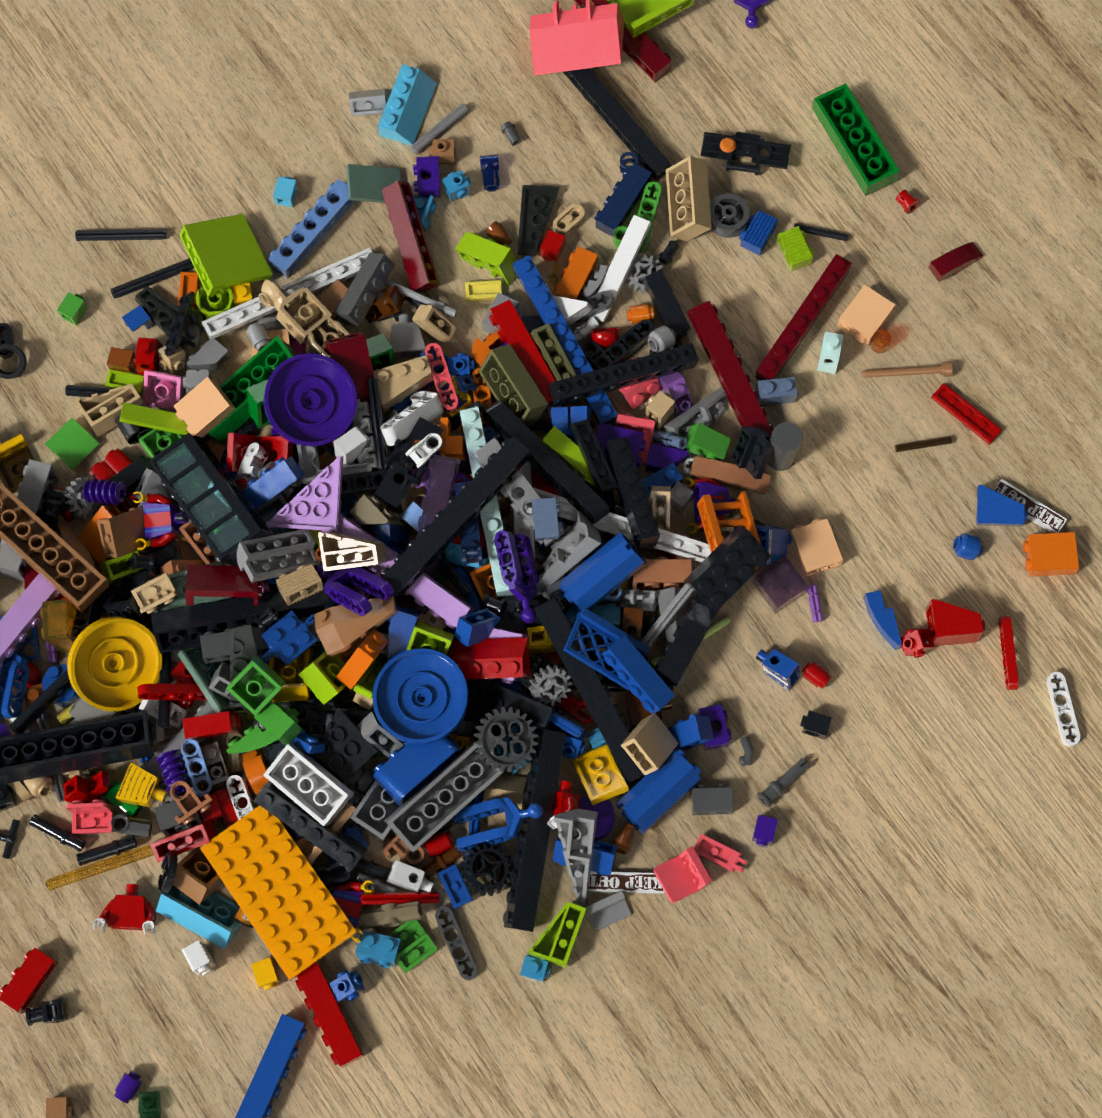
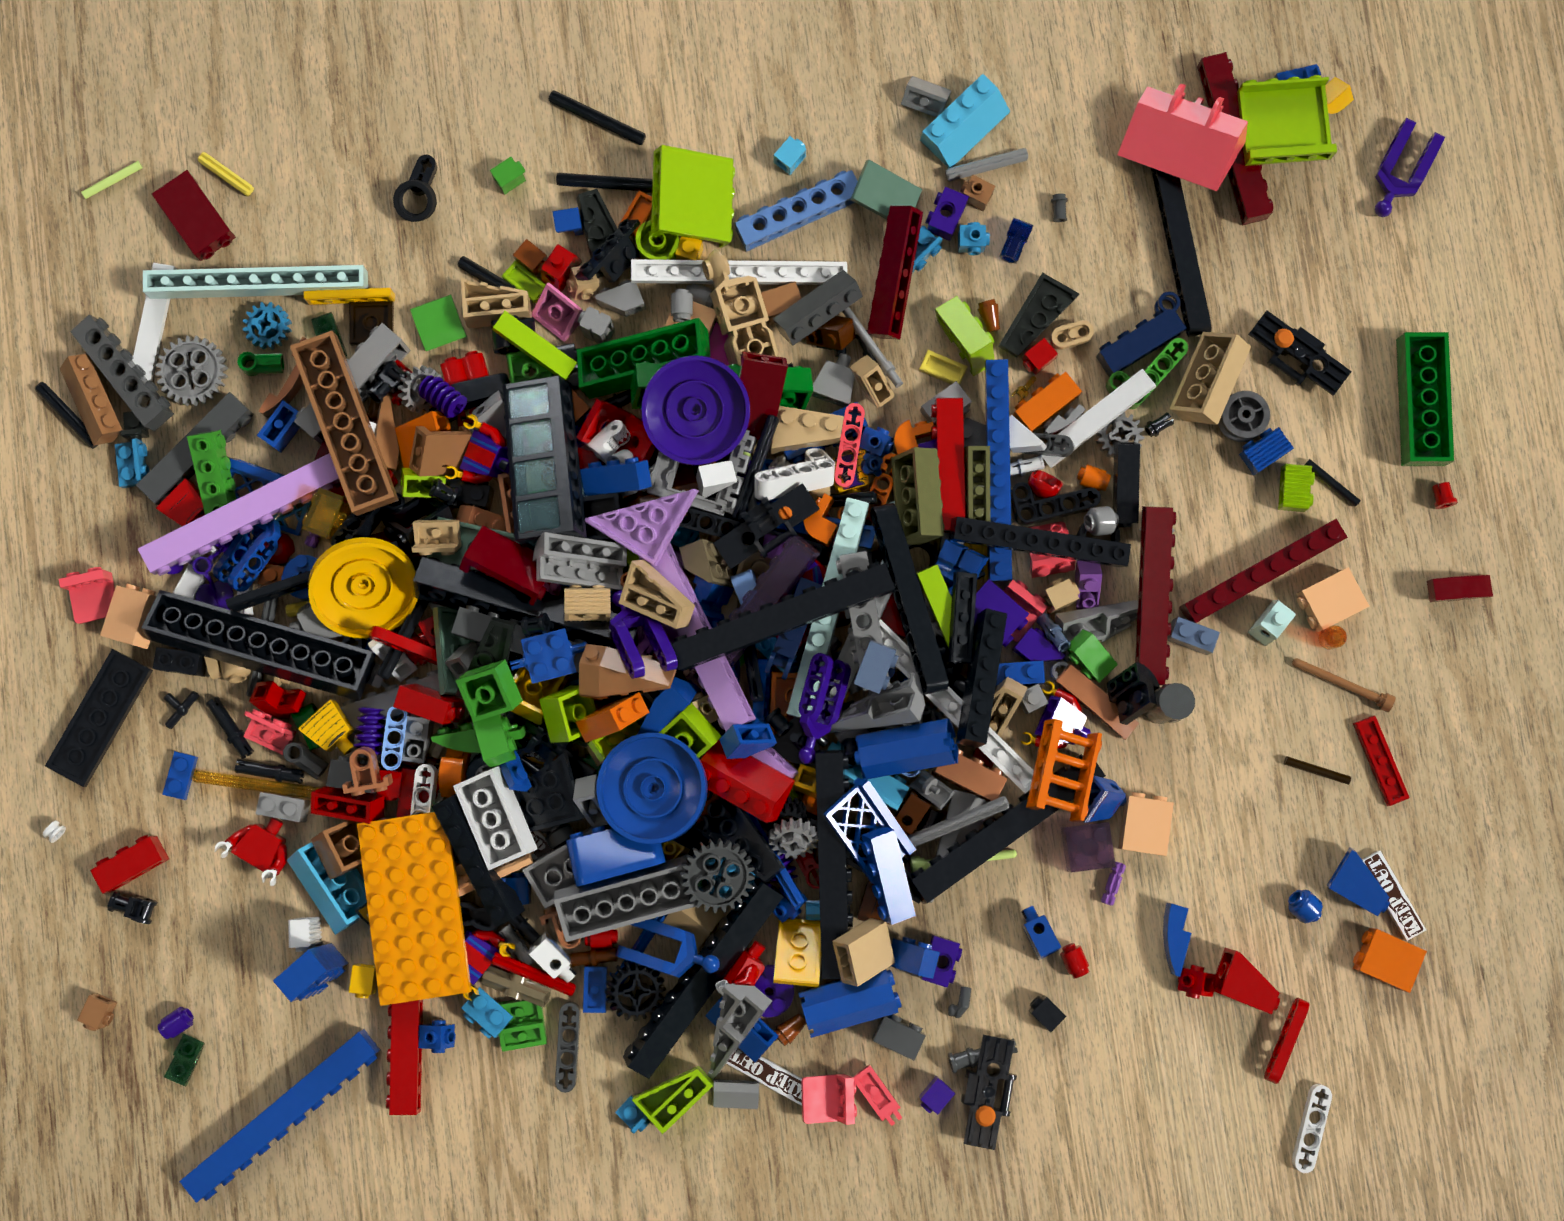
camera: 25 degrees right, 10 degrees up
black tile [158,852,178,893] -> none
light nougat brick [173,377,236,438] -> none
white piece [405,433,442,469] -> none
black piece [684,525,771,612] -> none
none -> blue plate [162,751,198,800]
none -> light grey brick [256,792,311,822]
none -> blue brick [273,943,349,1002]
none -> black piece [961,1034,1017,1150]

